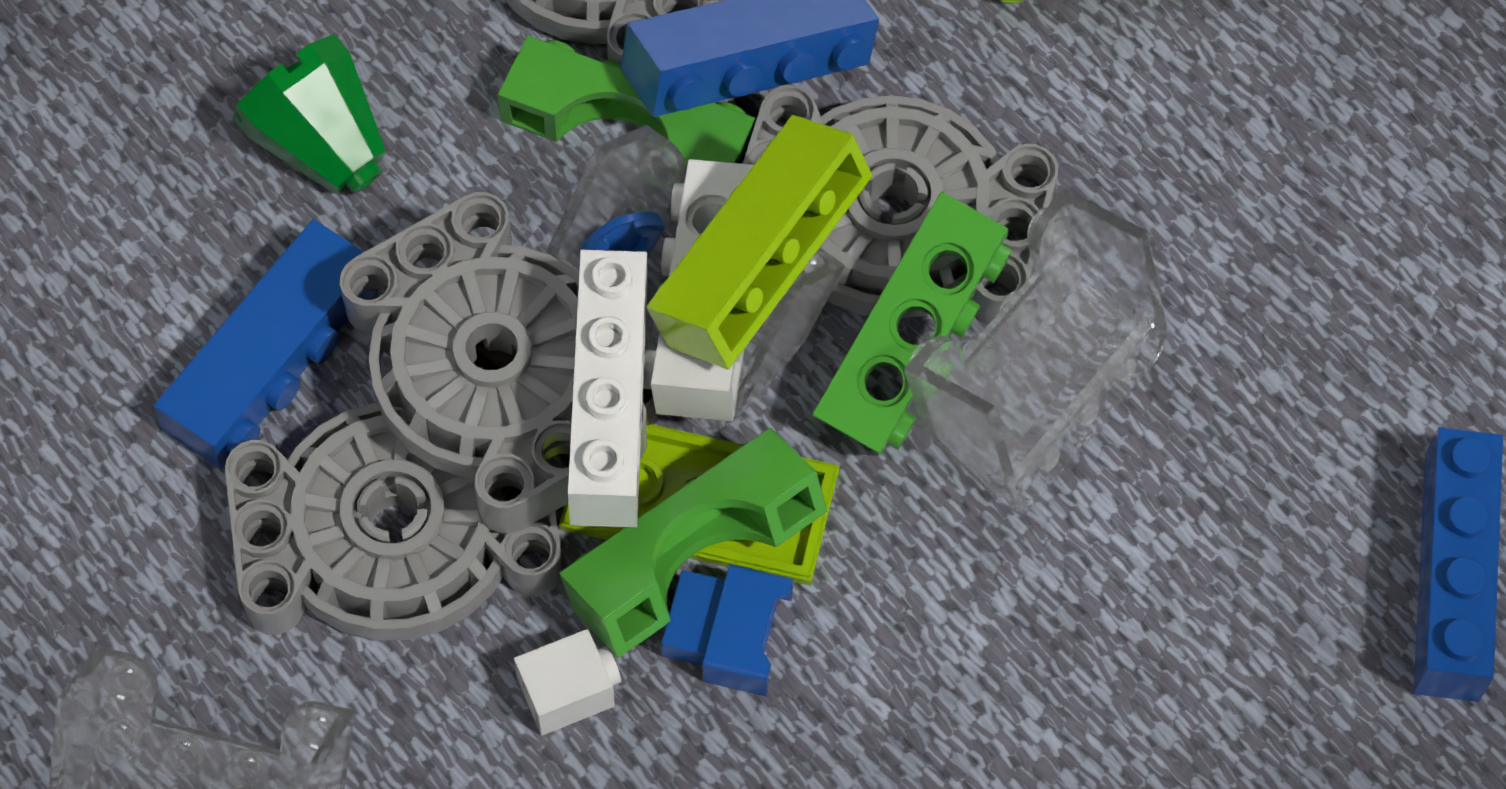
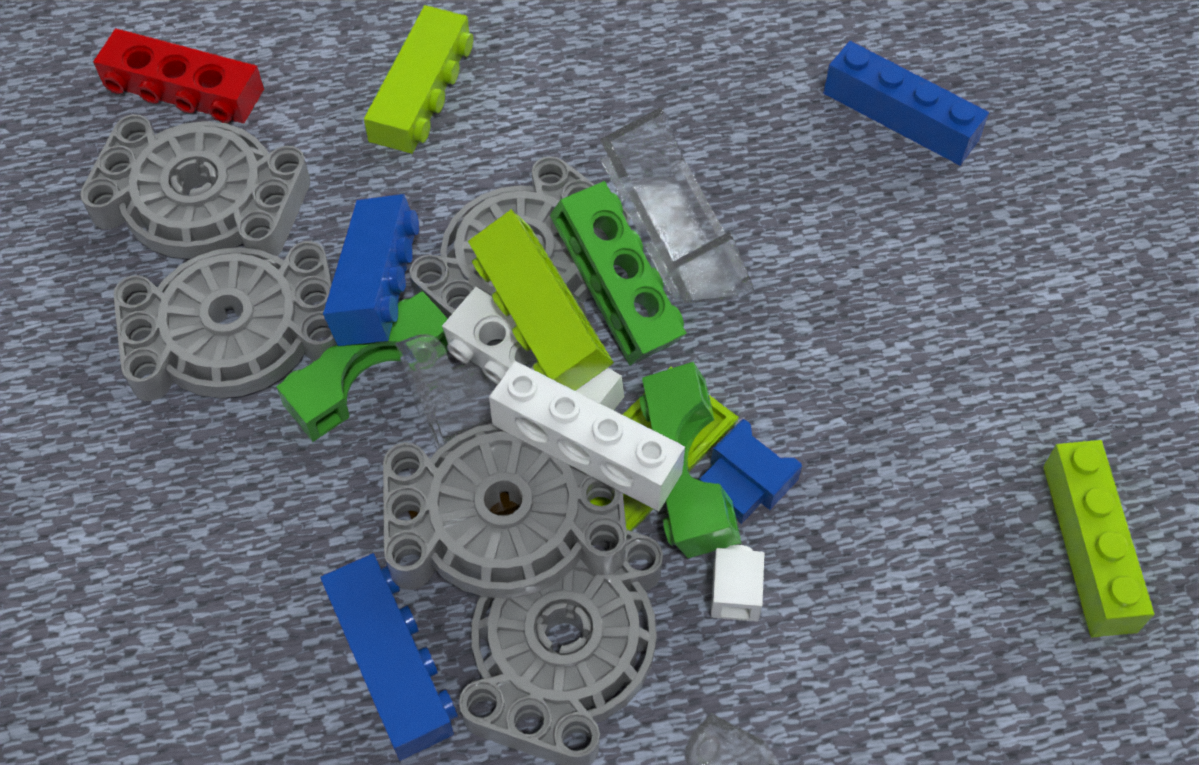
camera: 60 degrees left, 5 degrees down
green cone [233,34,386,194] -> none
blue tile [578,212,665,258] -> none

